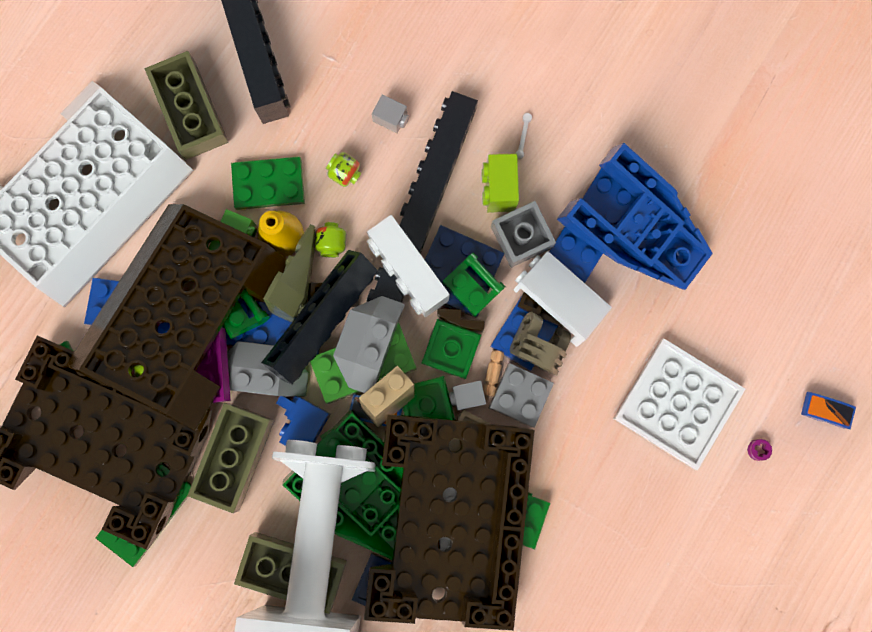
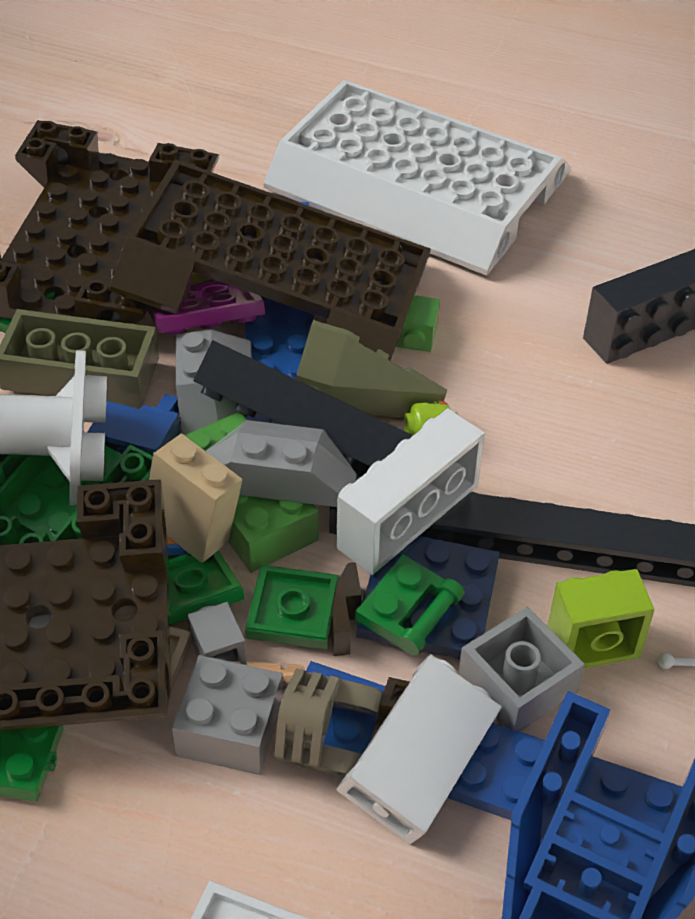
camera: 80 degrees right, 35 degrees down
olive brick [144,51,229,160] -> none
green plate [223,289,270,339] -> none
green plate [231,157,305,210] -> none
yellow cone [257,211,304,257] -> none
lime head [325,152,361,187] -> none
light grey brick [372,94,409,133] -> none

